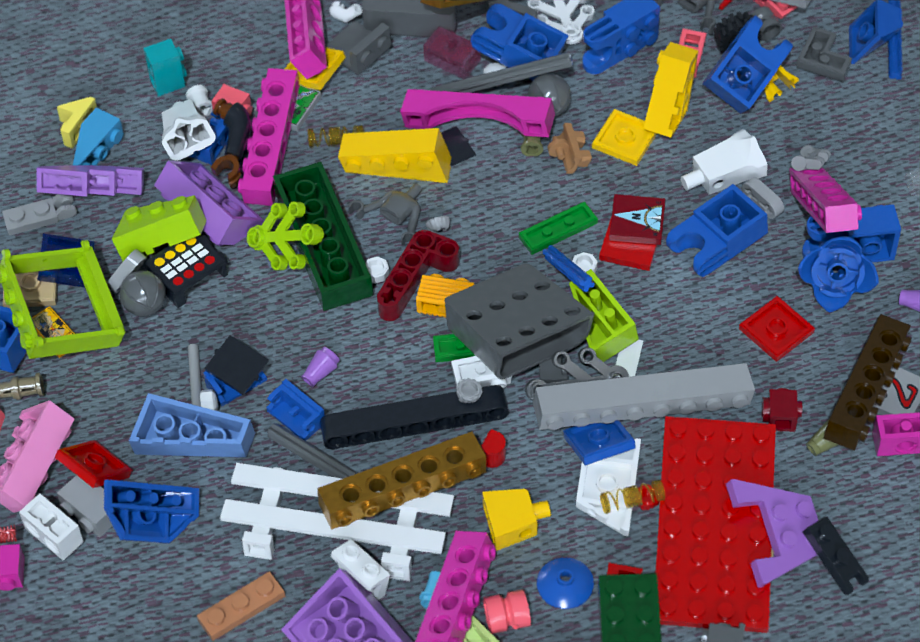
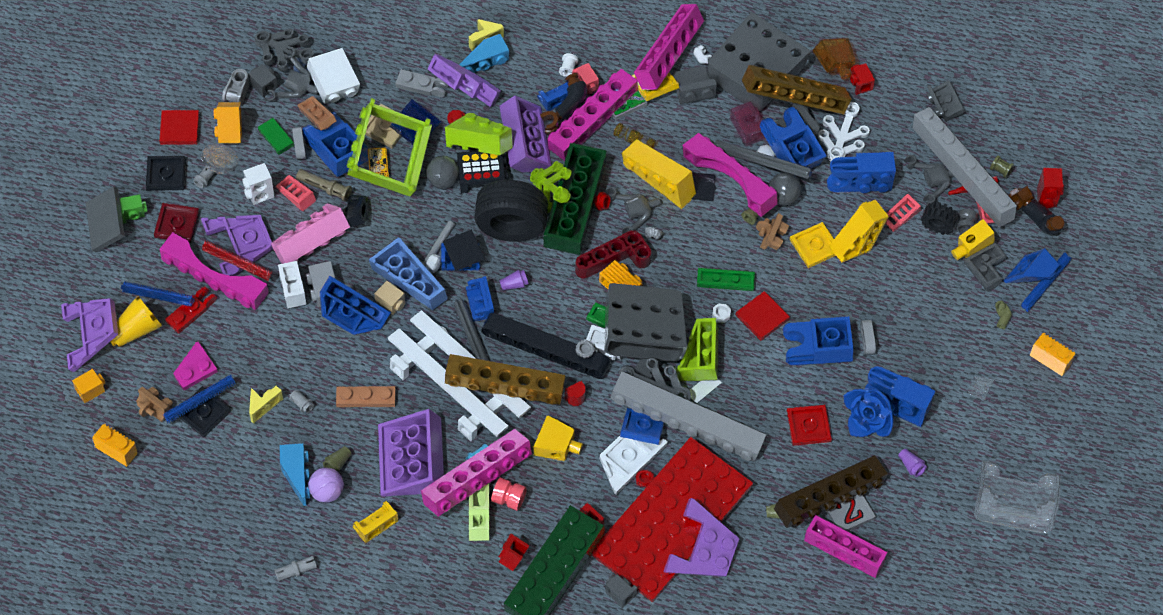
camera: 30 degrees right, 5 degrees up
red tile [55,440,132,488] -> none
light grey beam [107,249,147,294] -> none
teal brick [143,38,187,96] -> none
white piece [162,98,216,160] -> none
white bracket [331,539,390,600] -> none
white tile [365,256,389,283] -> none
blue dish [537,558,594,609] -> none
blue axle [542,245,595,292] -> none
clear yellow piece [600,479,665,514] -> none
dark red tile [609,194,666,245] -> none
white piece [681,129,767,195] -> none
blue brick [702,15,793,113] -> none
dark red brick [762,388,802,432] -> none
yellow piece [764,65,799,103] -> none
dark pink brick [789,167,862,233] -> none
light grey piece [791,145,831,171] -> none
black hinge [802,516,869,595] -> none
none -> black piece [343,195,369,227]
none -> tan brick [374,281,405,315]
none -> red plate [447,110,465,124]
none -> black tyre [474,180,548,242]
none -> red plate [594,192,611,211]
none -> yellow torso [951,219,994,260]
none -> olive arm [995,301,1012,329]

